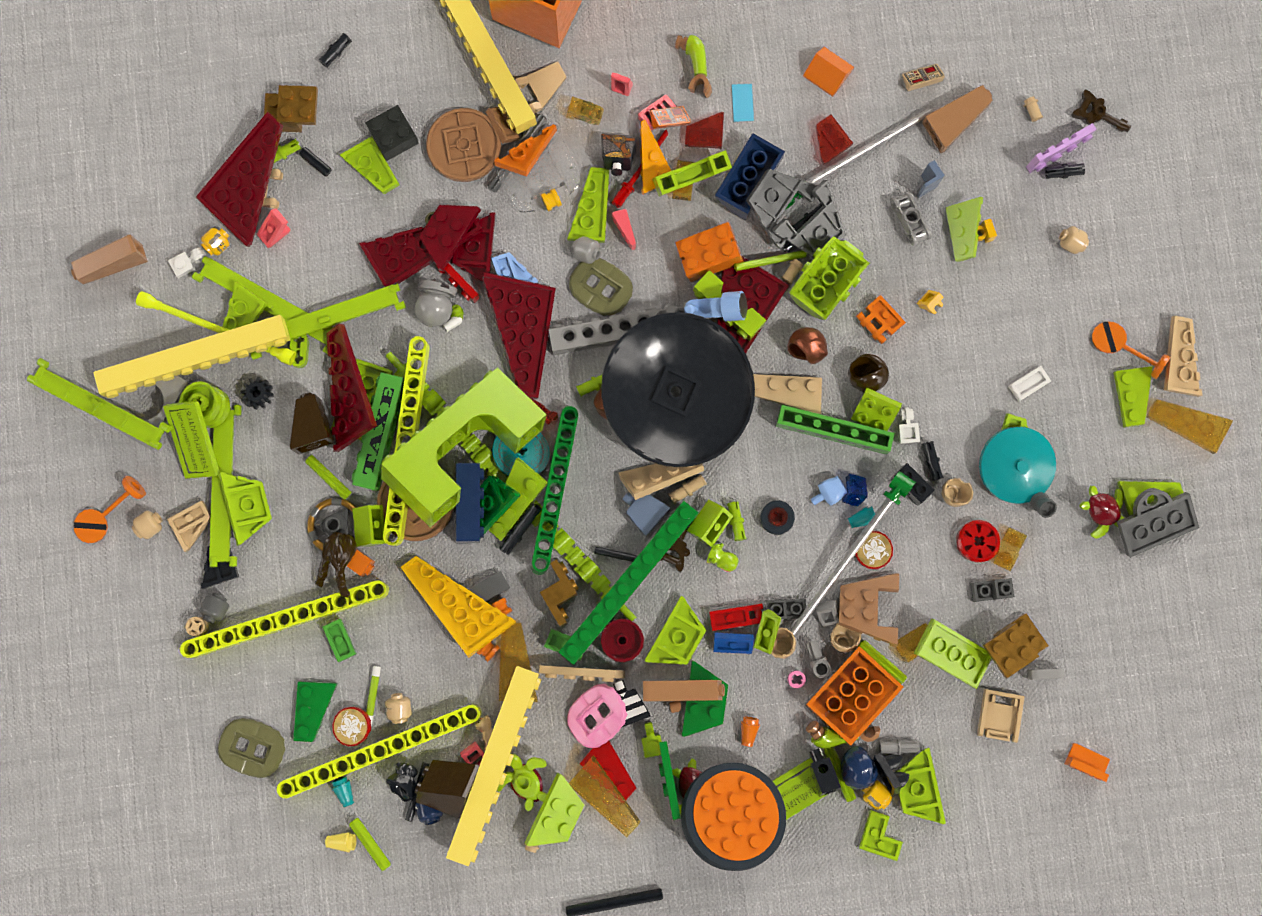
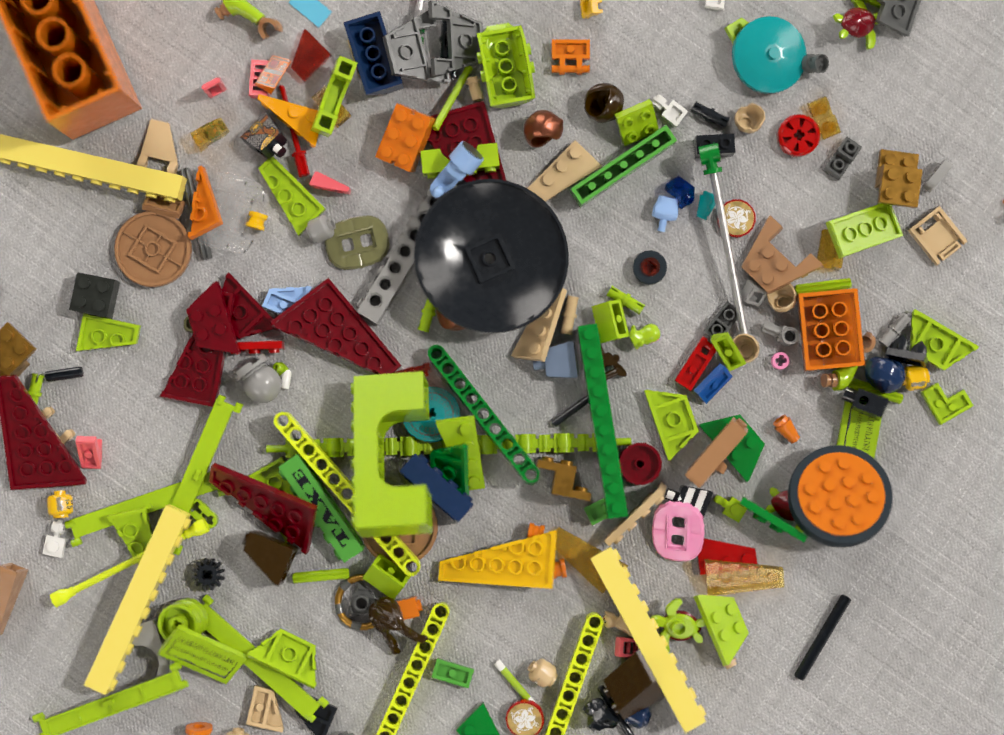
camera: 45 degrees left, 5 degrees up
dark grey slope [468,571,510,602] -> none
black pin [499,502,542,555] -> none

